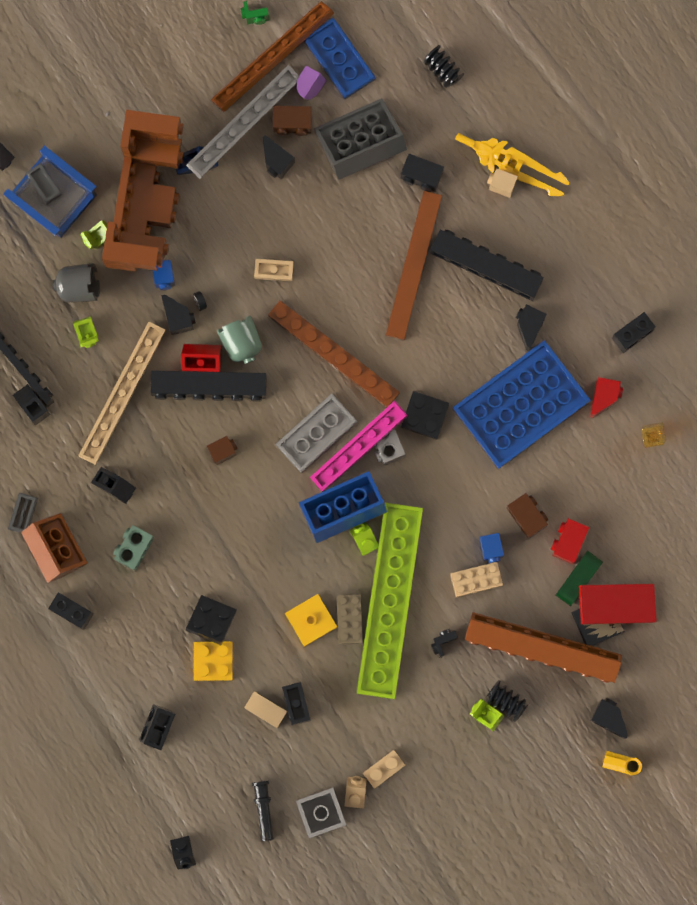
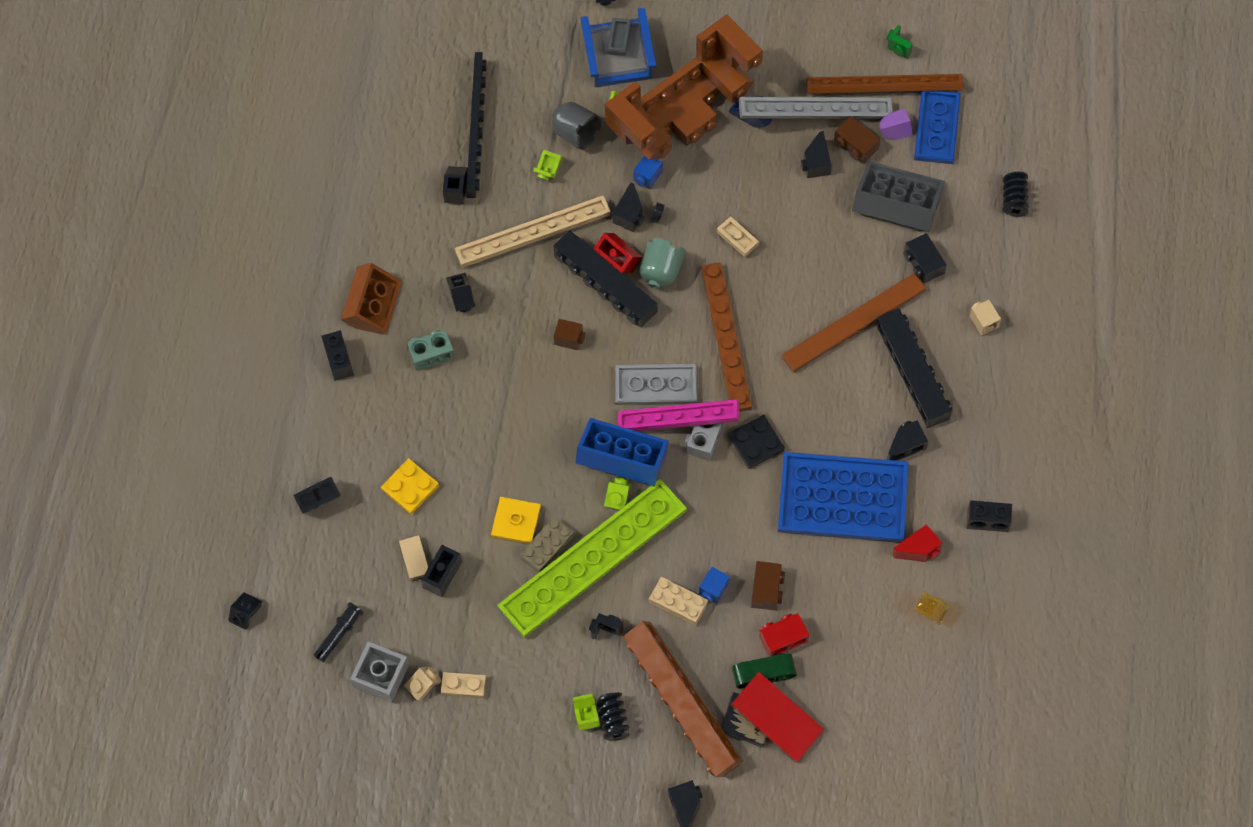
camera: 40 degrees right, 15 degrees down
dark grey tile [8,493,38,533] -> none
black plate [186,595,237,645] -> none
yellow sword [455,133,569,196] -> none

